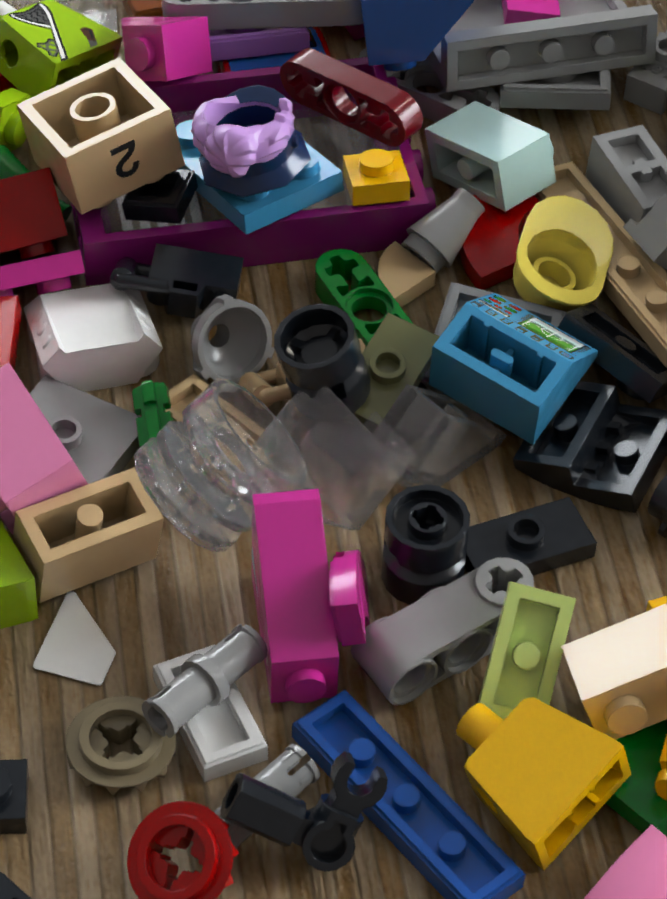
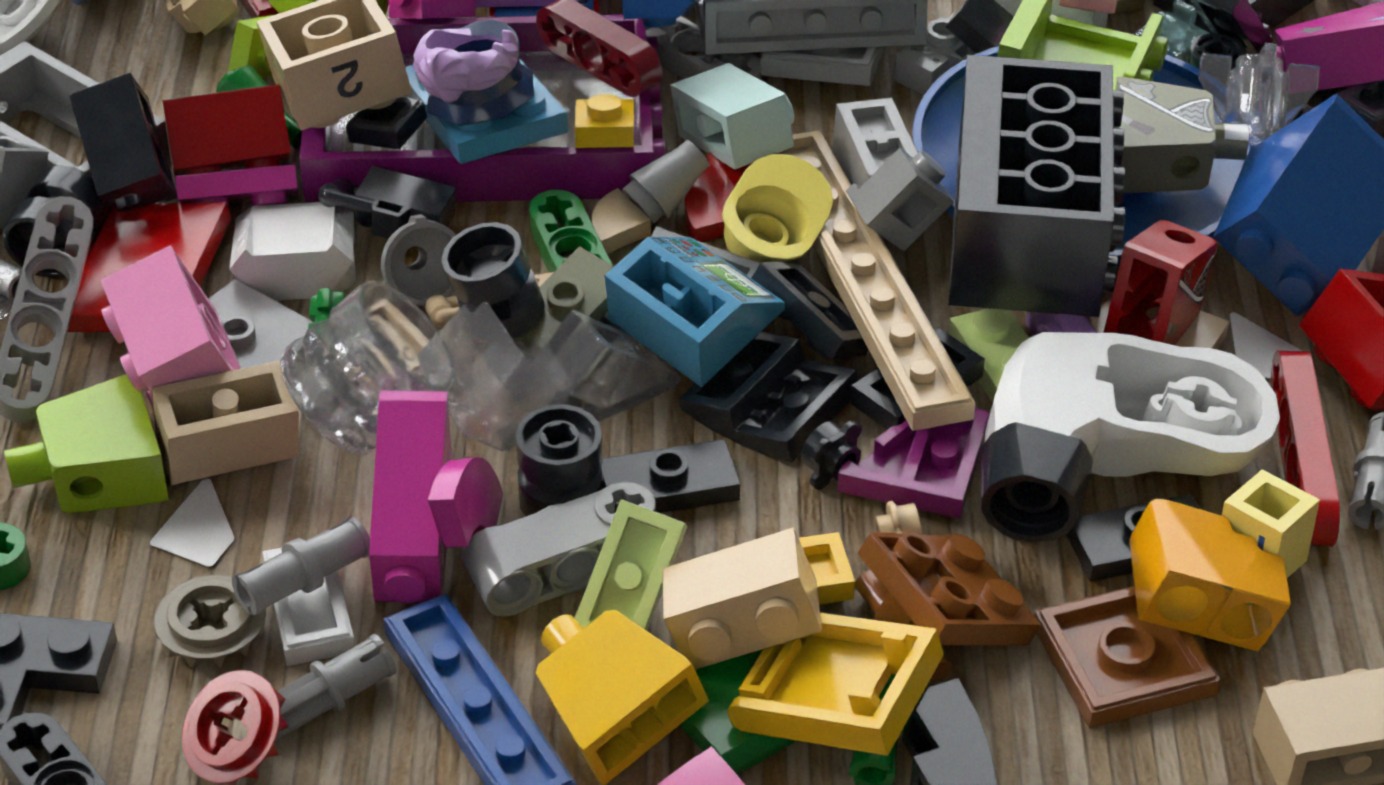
camera: 10 degrees right, 5 degrees down
black bar [220,751,388,872] -> none

